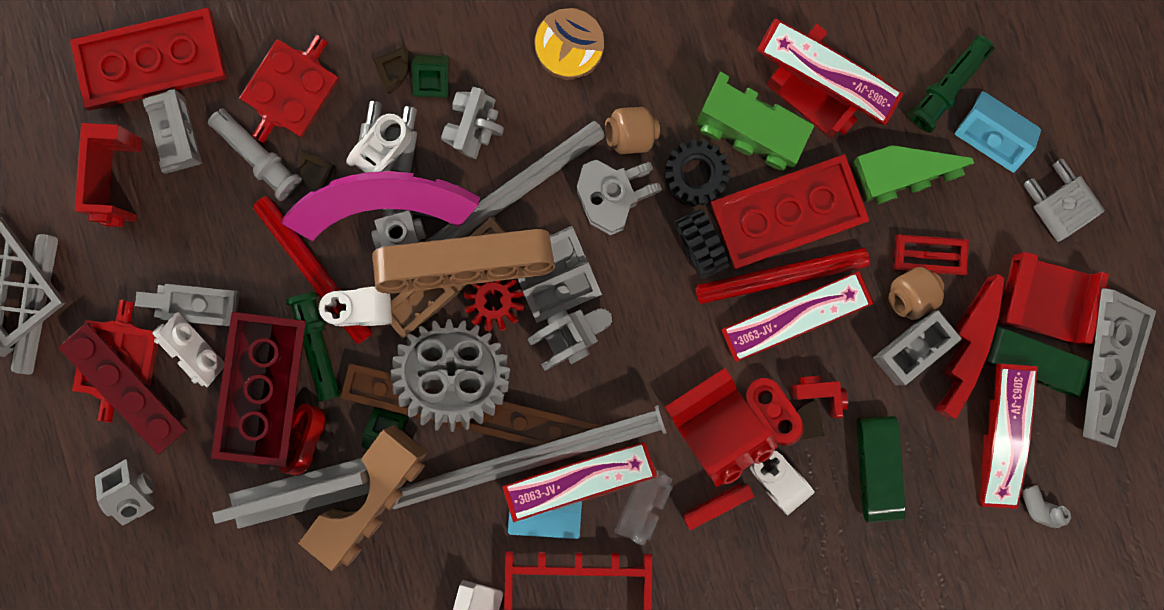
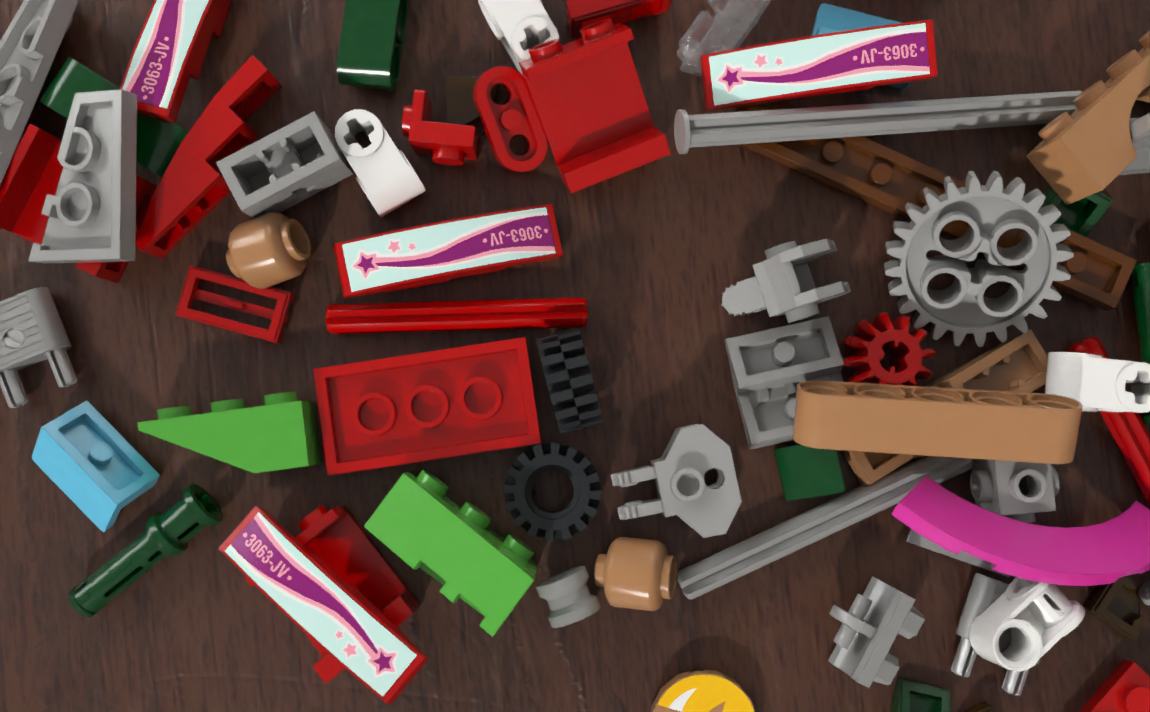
camera: 170 degrees left, 0 degrees up
none -> light grey wing [28,89,137,264]
none -> white piece [335,109,426,218]
none -> light grey wheel [536,566,601,628]
none -> dark green slope [774,444,845,501]

